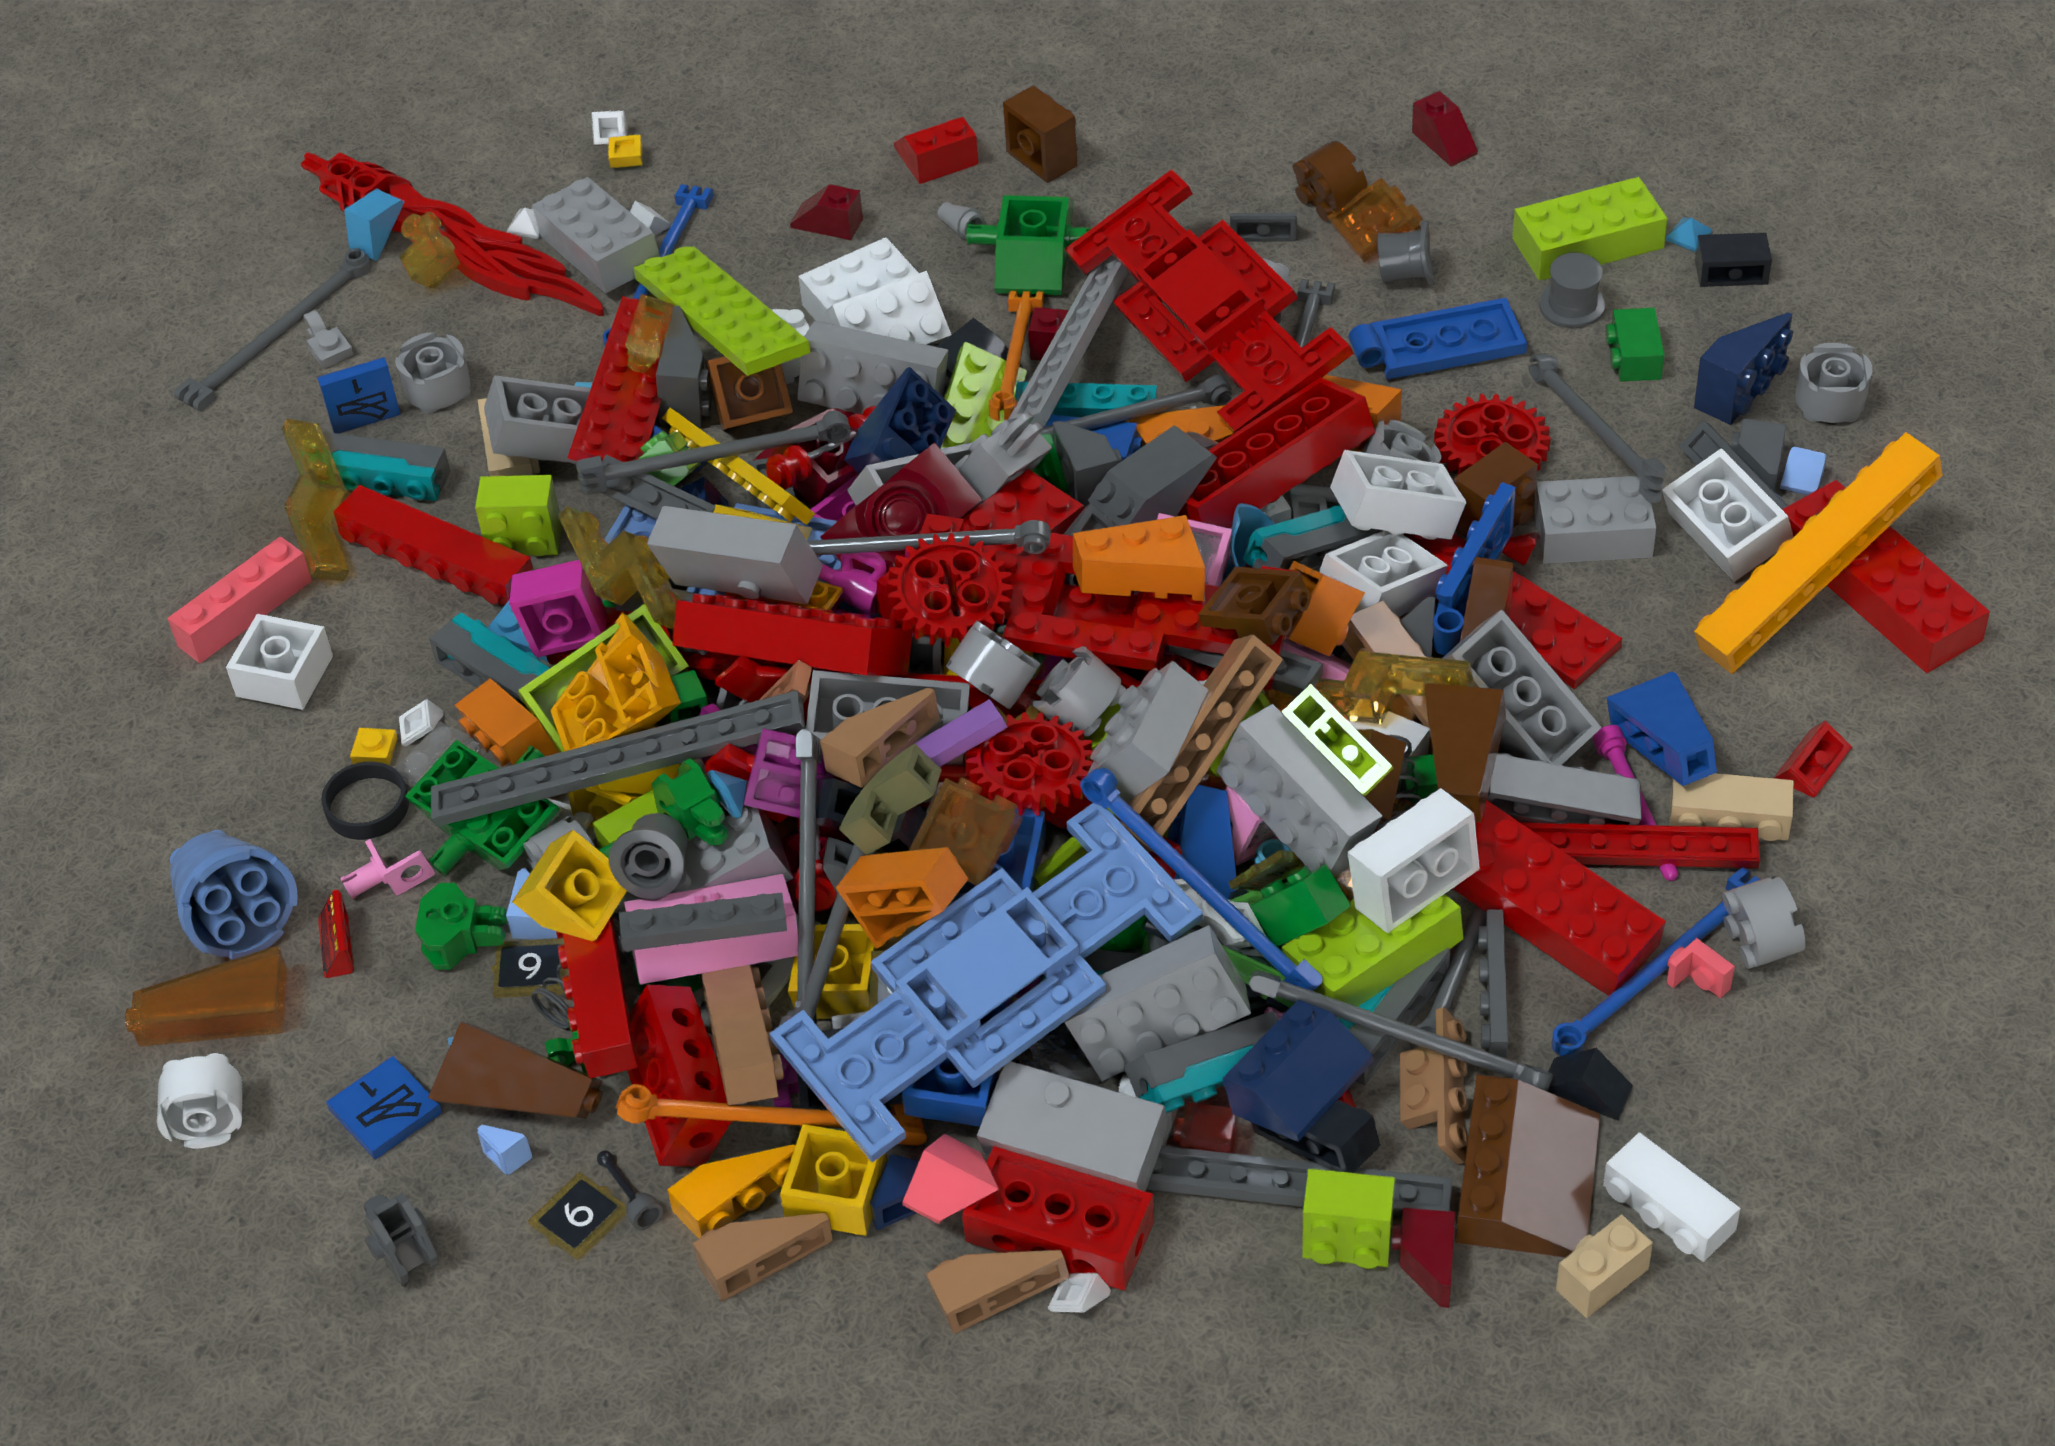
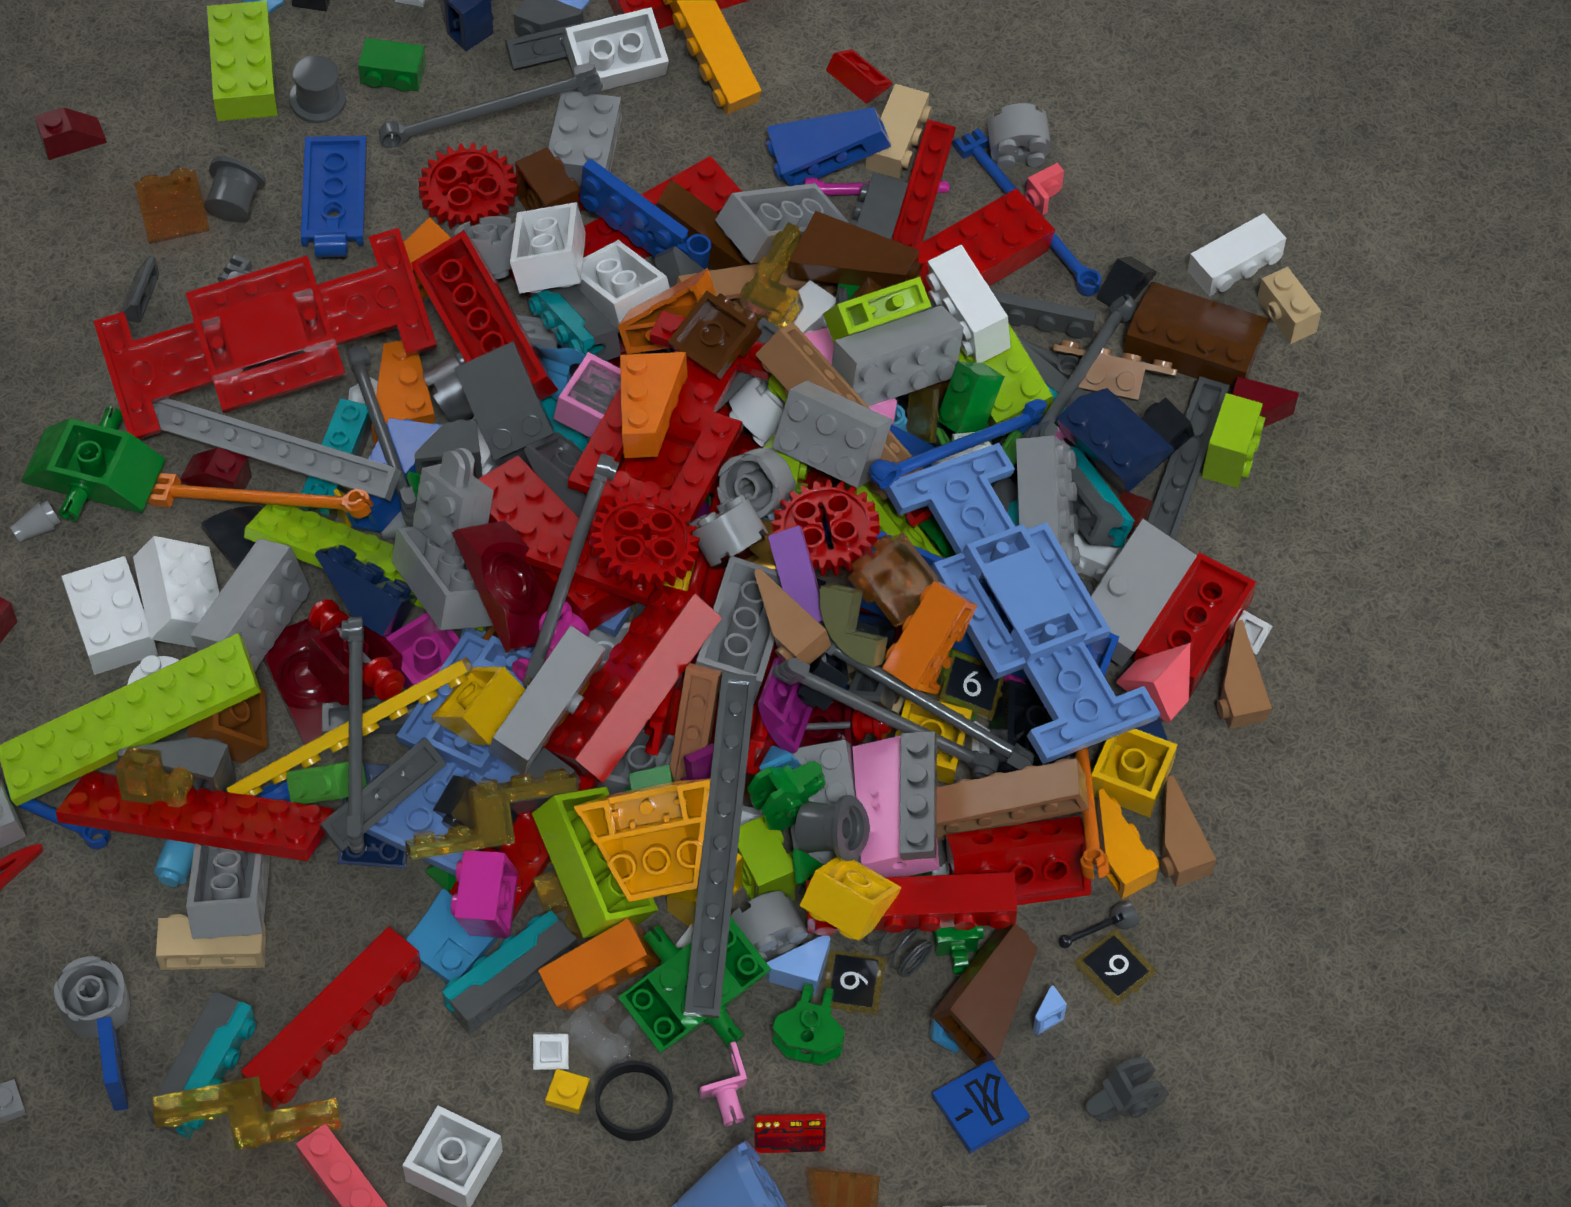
camera: 85 degrees left, 10 degrees up
lime brick [475,475,562,556] -> none
reddish brown brick [1293,141,1368,222] -> none

